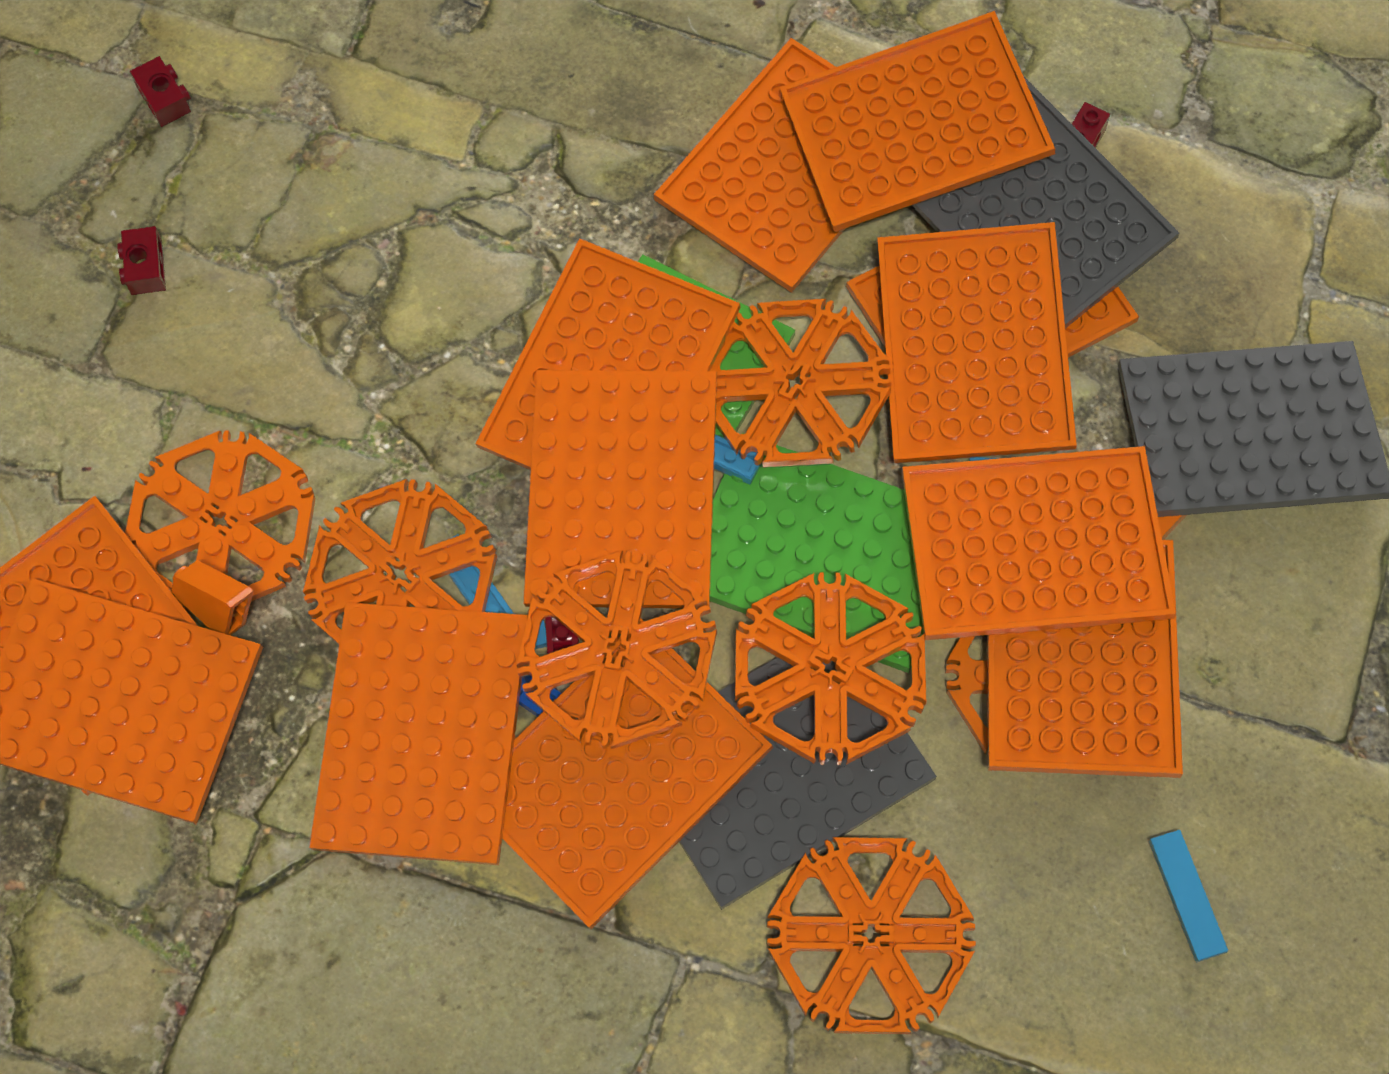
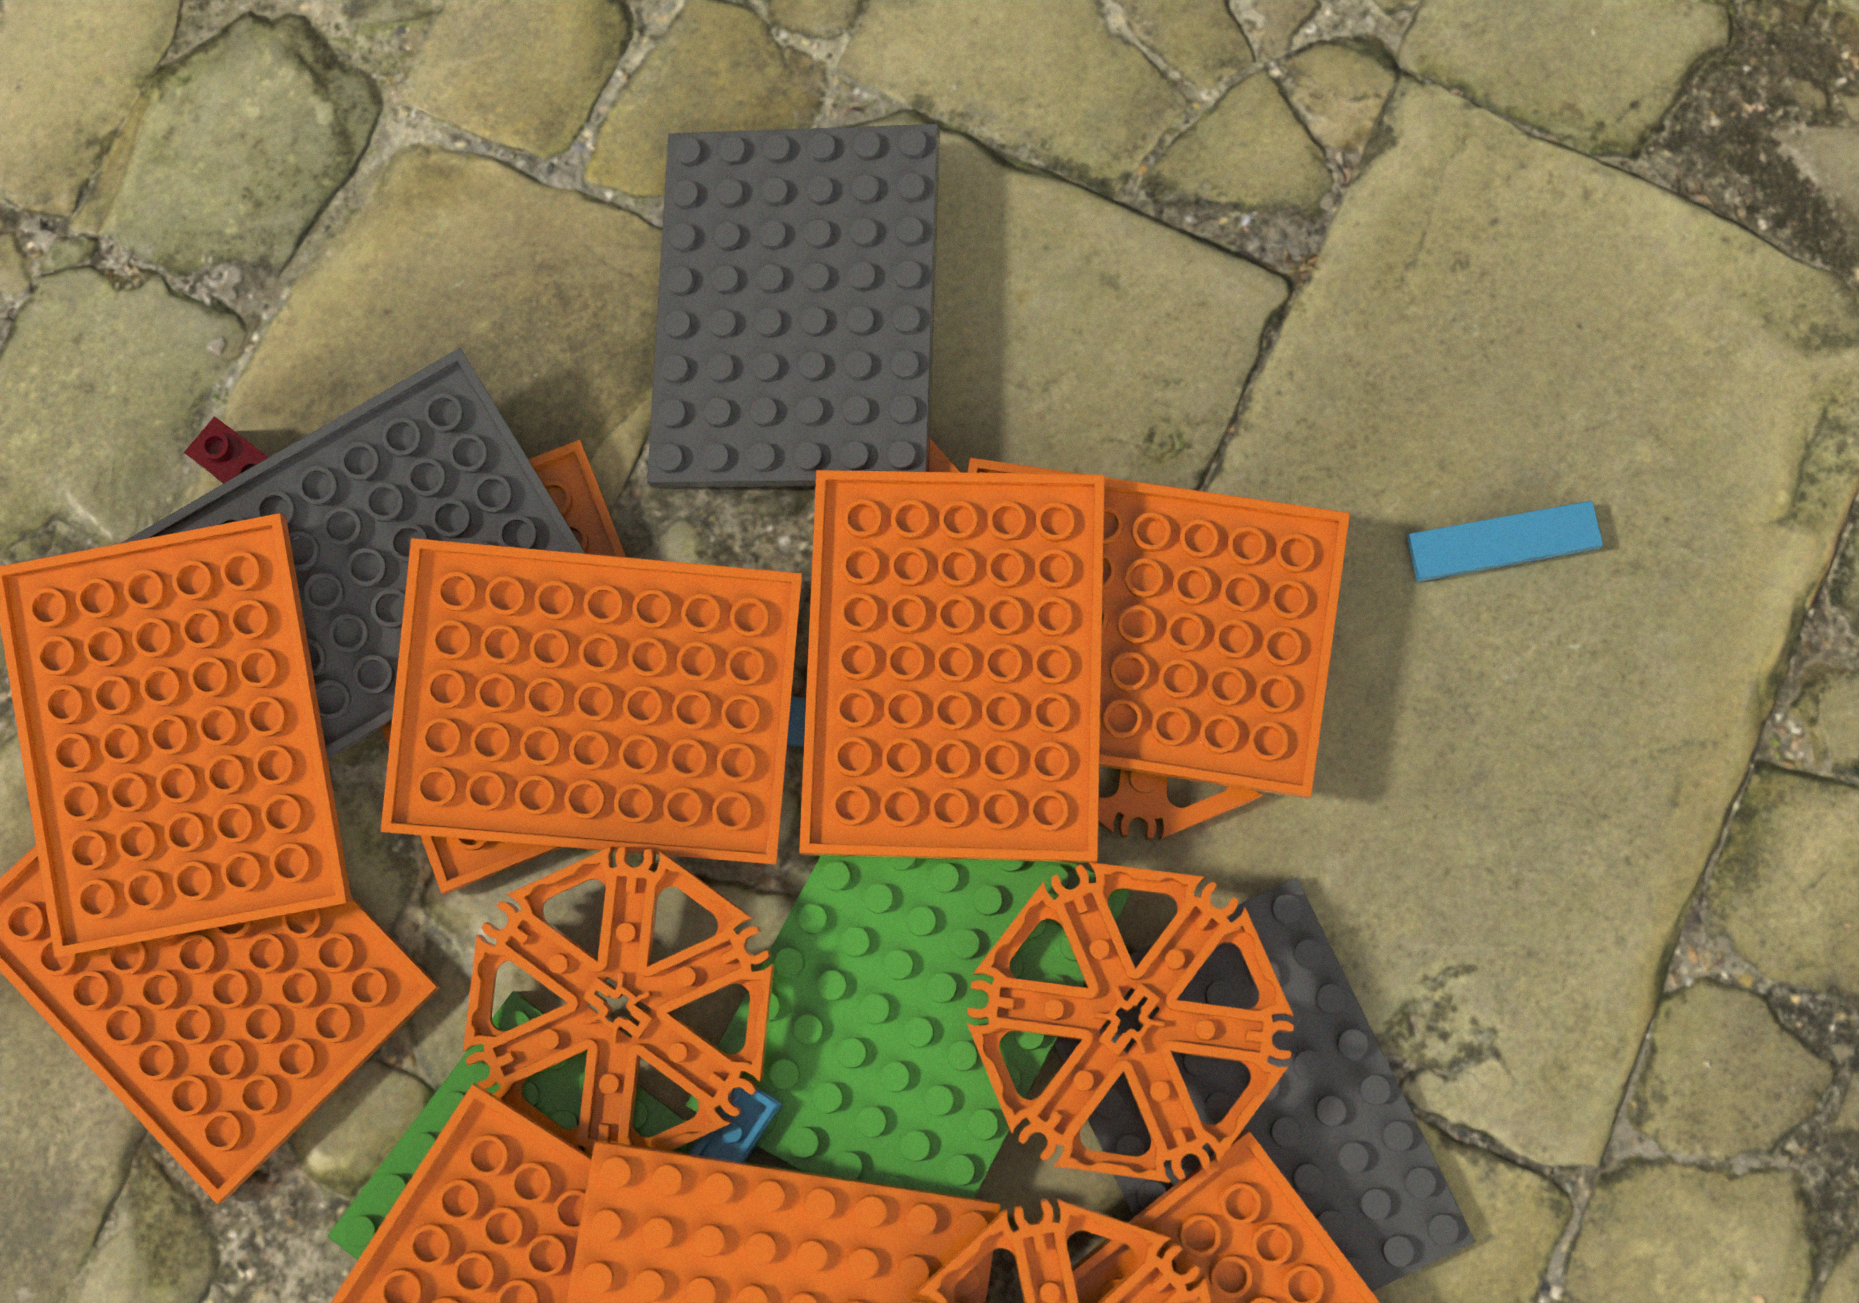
camera: 85 degrees left, 10 degrees up
orange plate [767,837,976,1034] -> none

